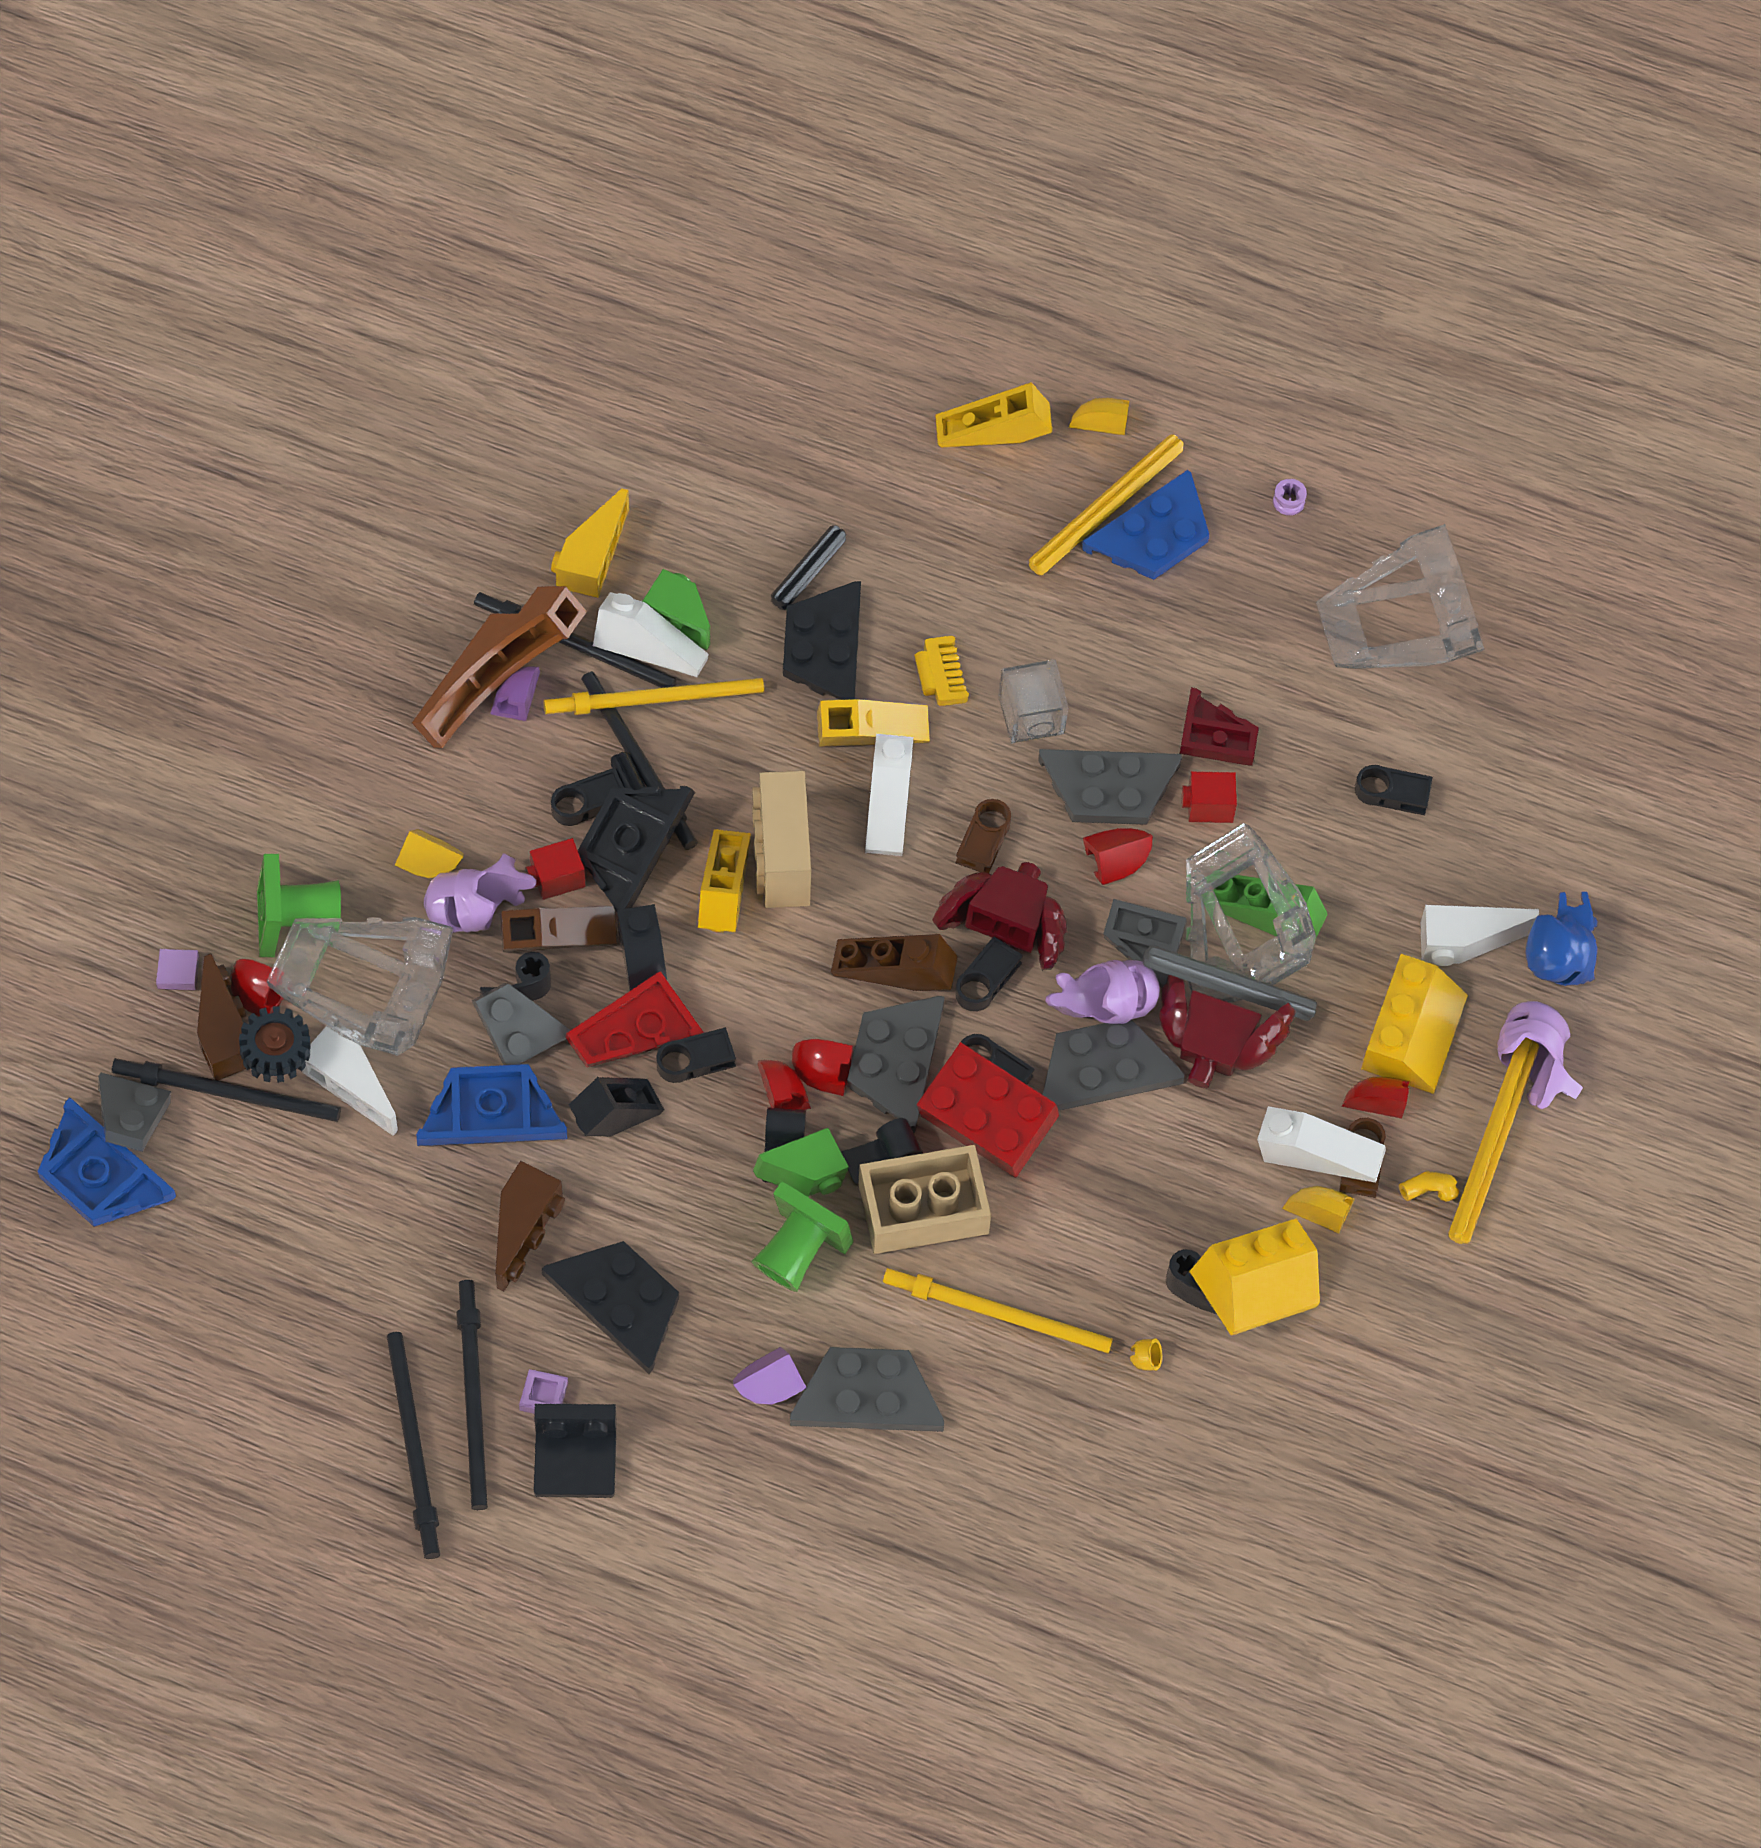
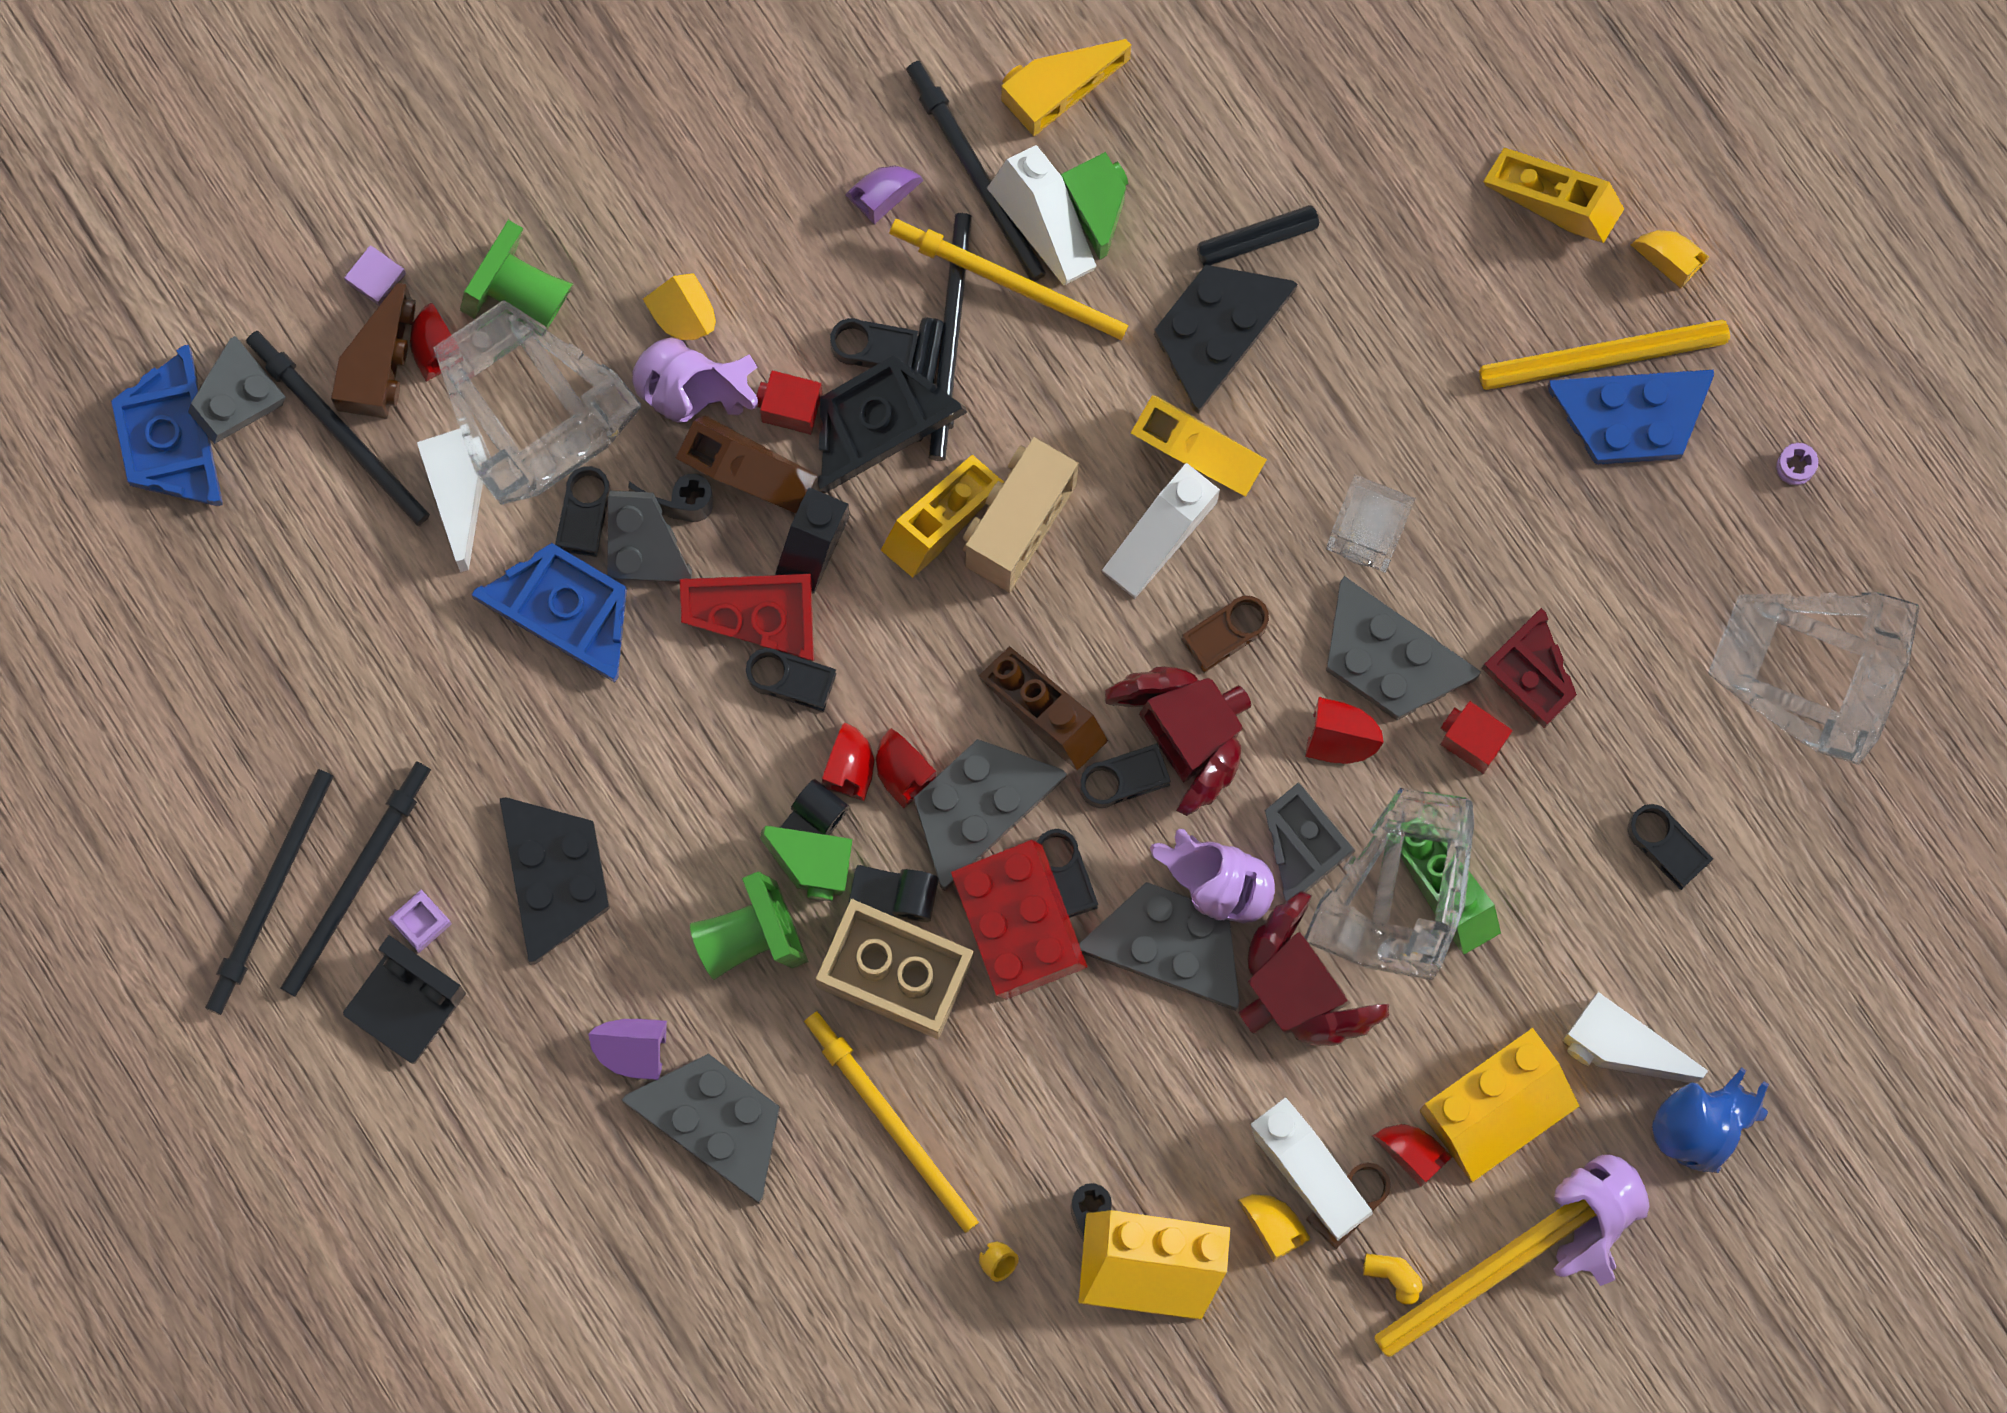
camera: 35 degrees right, 15 degrees up
black wheel [239,1006,311,1083] -> none
dark orange arch [412,586,587,748] -> none
reddish brown slope [495,1160,565,1292] -> none
black slope [568,1077,665,1137] -> none
yellow piece [914,636,969,706] -> none
dark grey axle [1143,945,1317,1021] -> none
none -> black piece [555,466,610,557]

